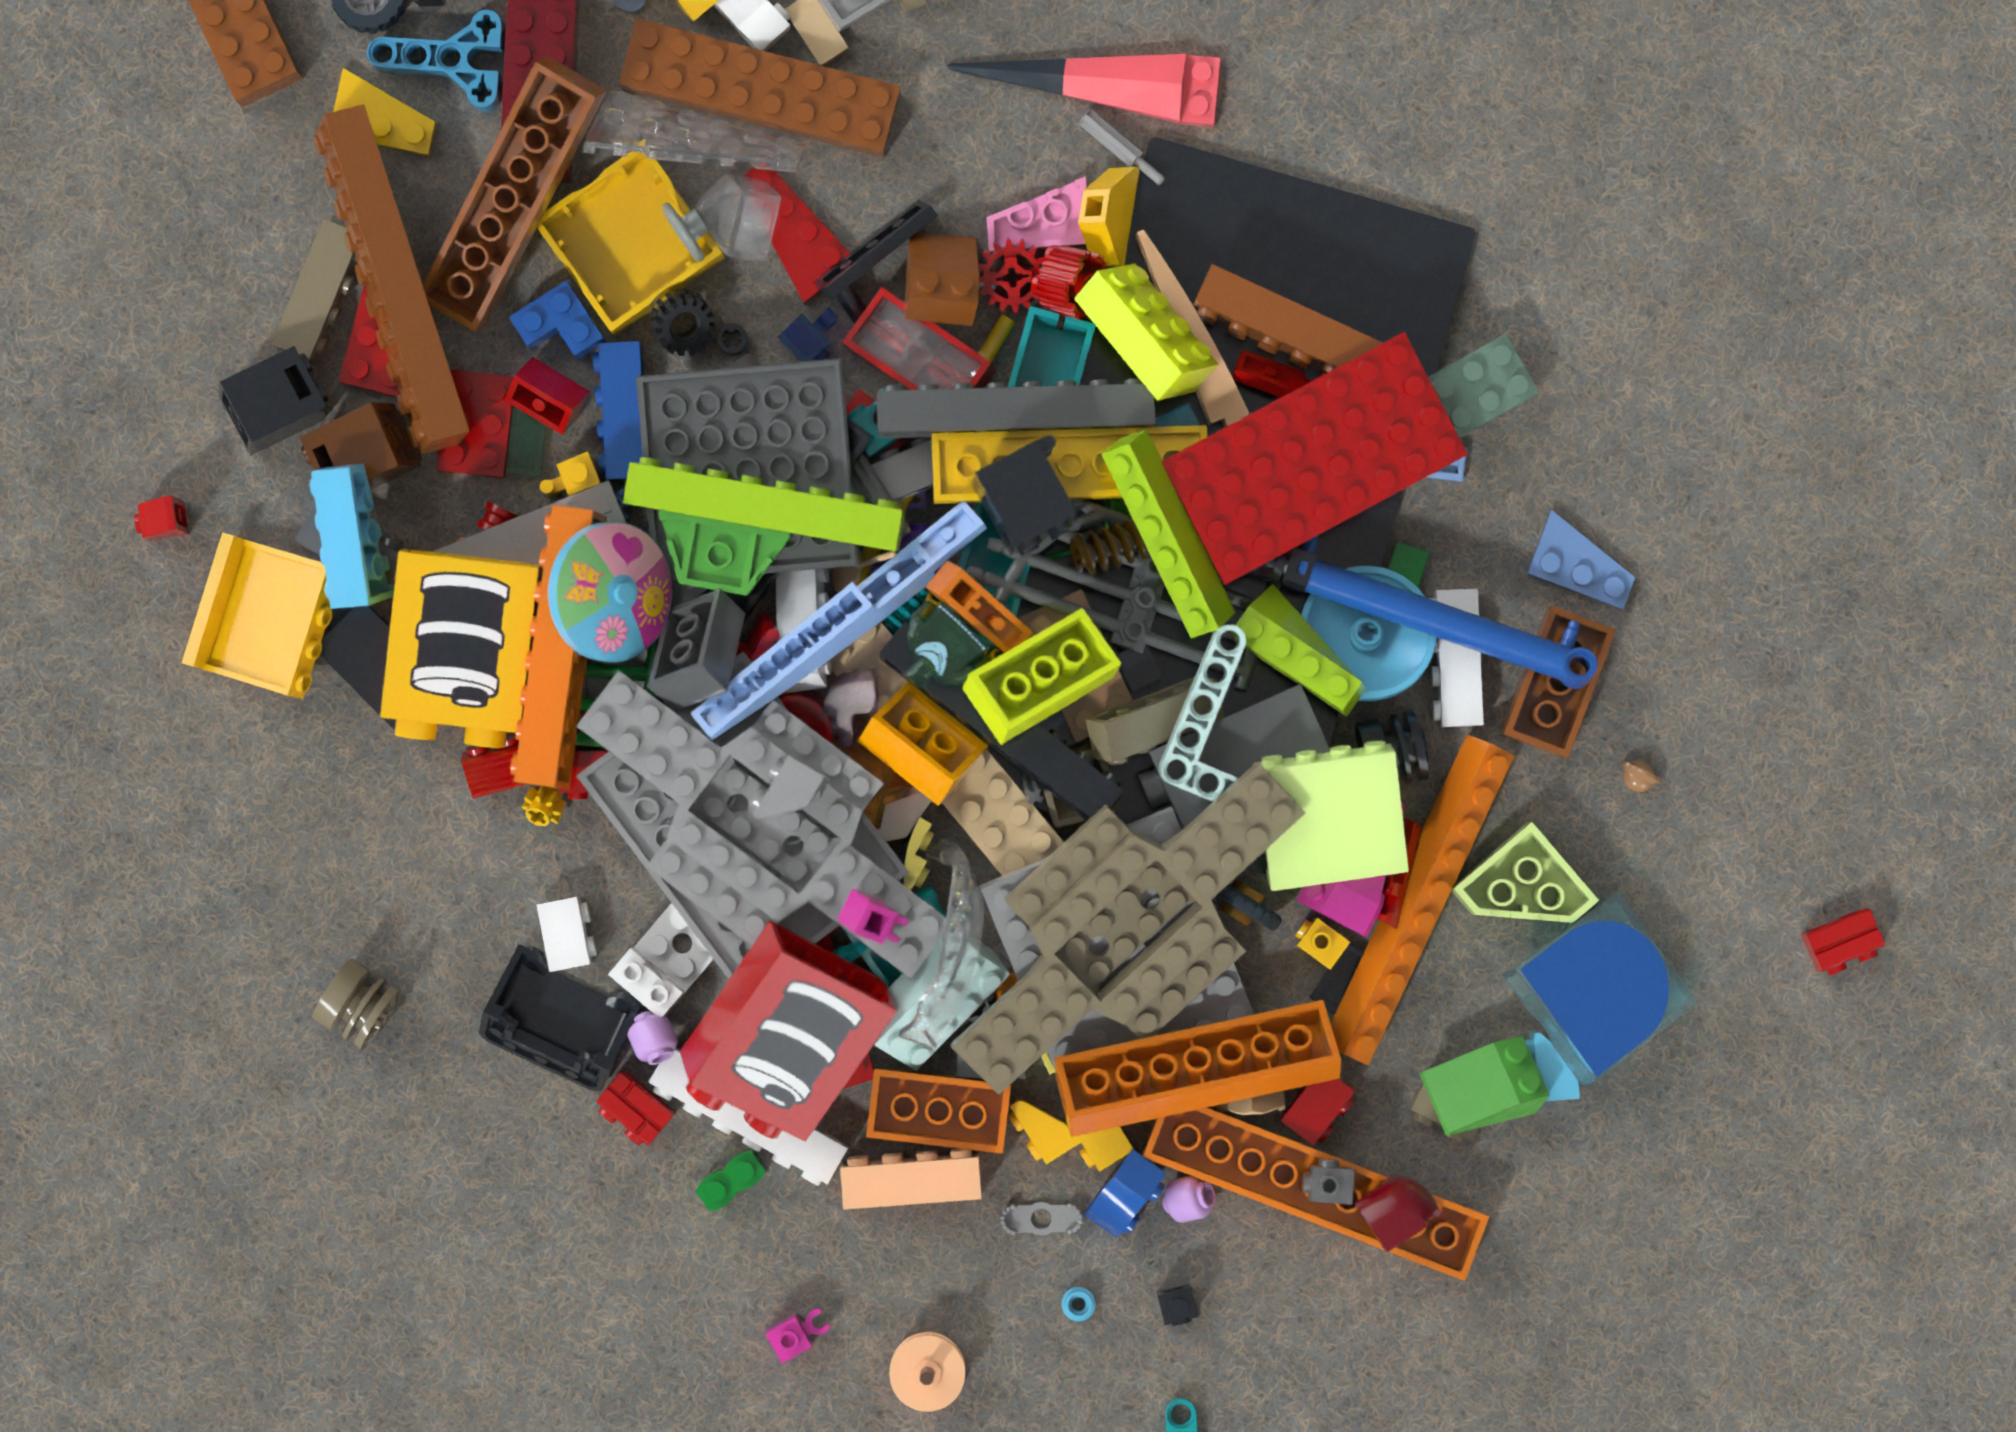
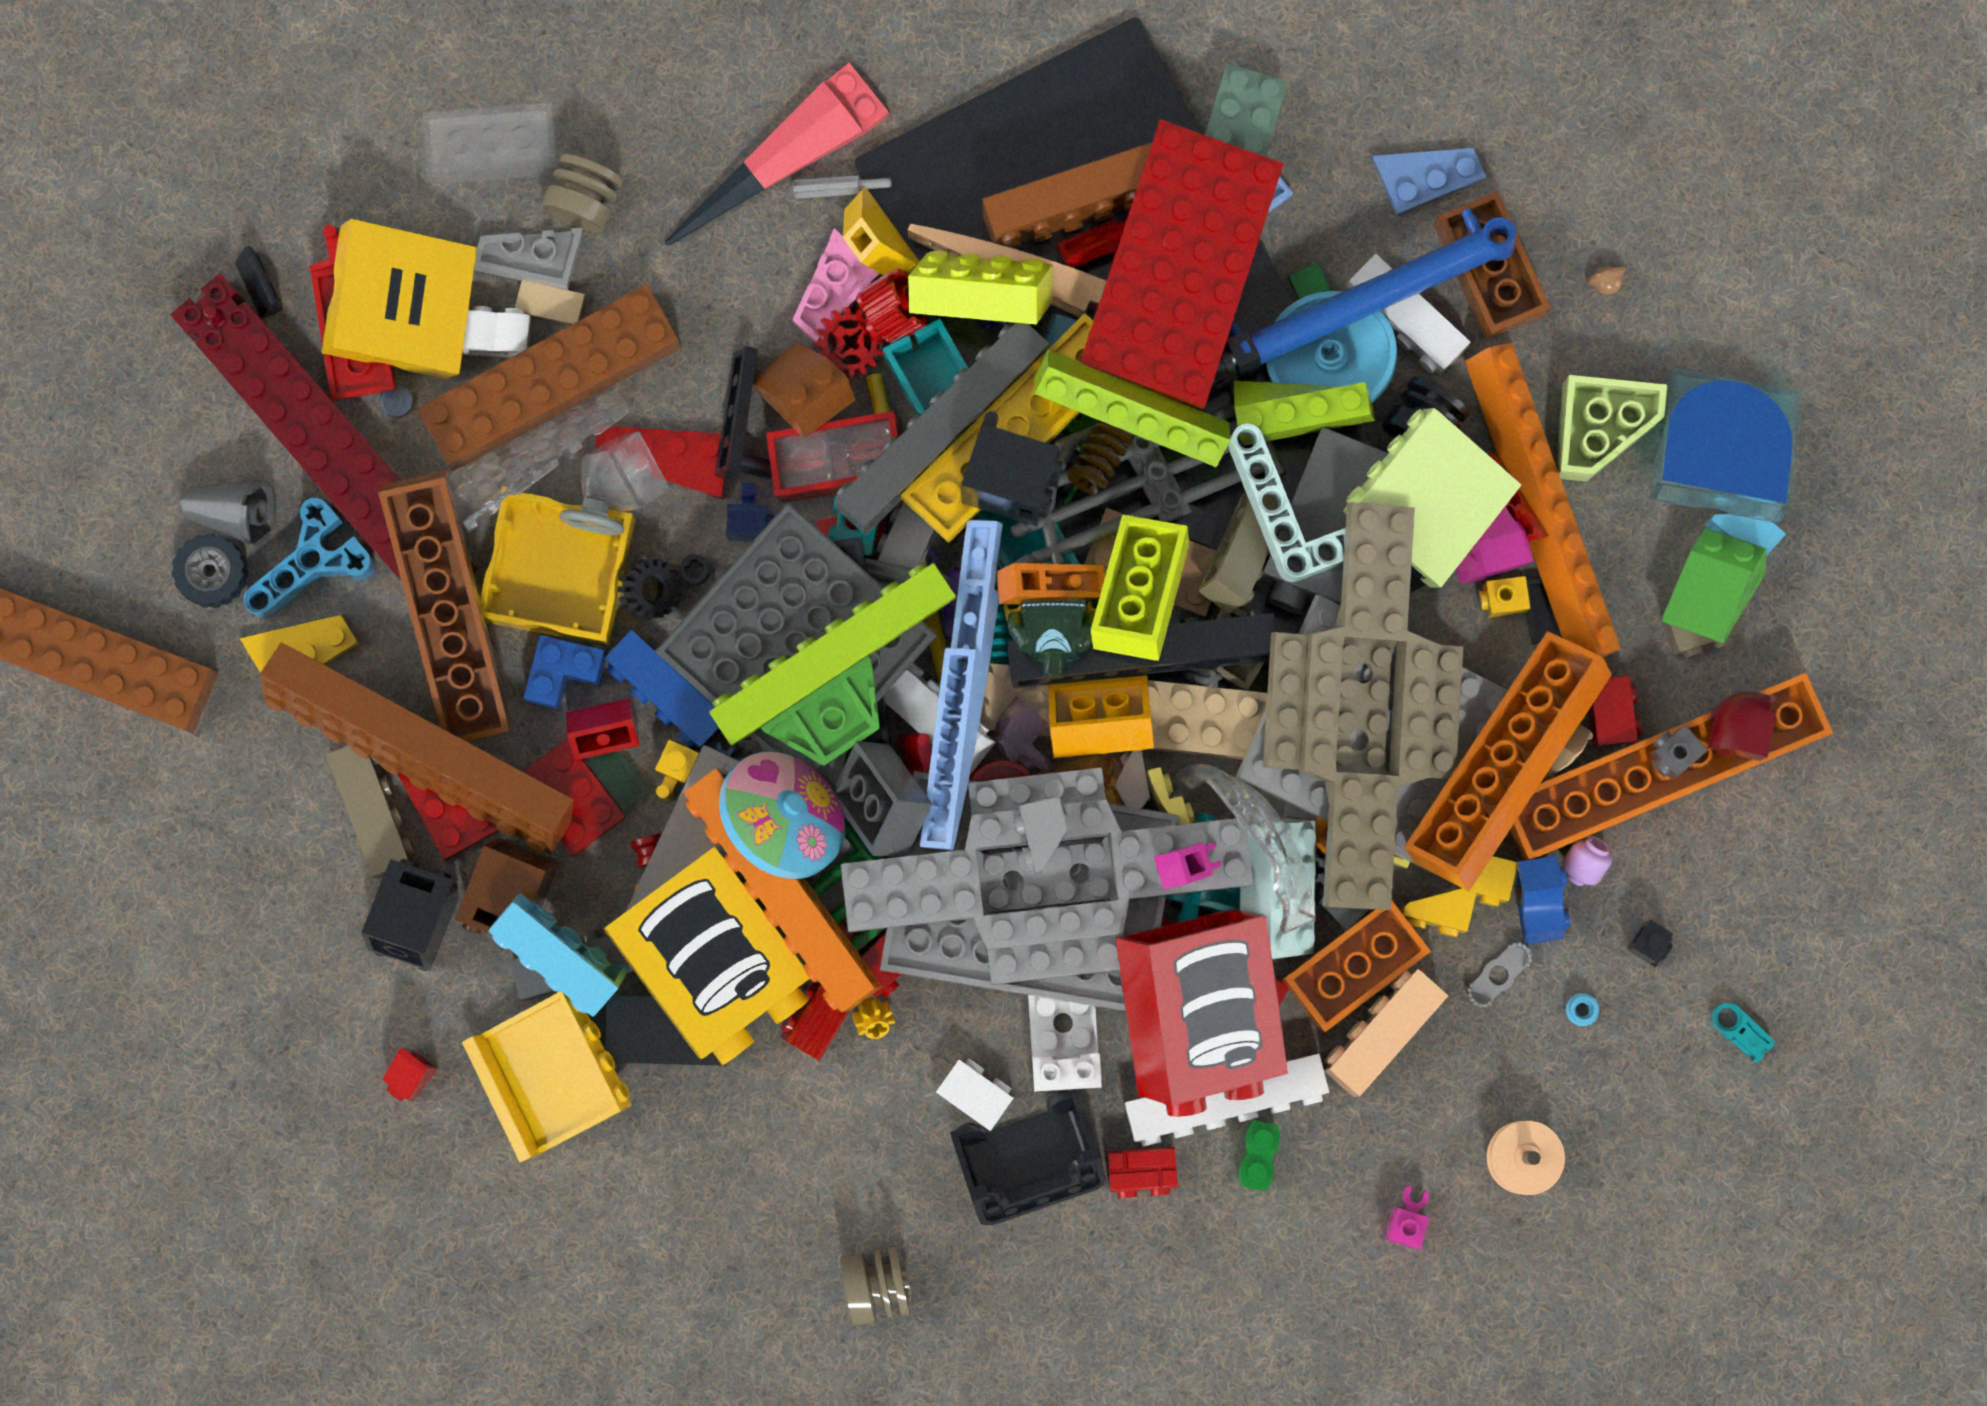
camera: 40 degrees left, 5 degrees down
lavender head [627,1011,678,1065] -> none
light nougat piece [832,548,896,593] -> none
black wheel [1214,879,1282,930] -> none
red brick [1801,907,1885,976] -> none

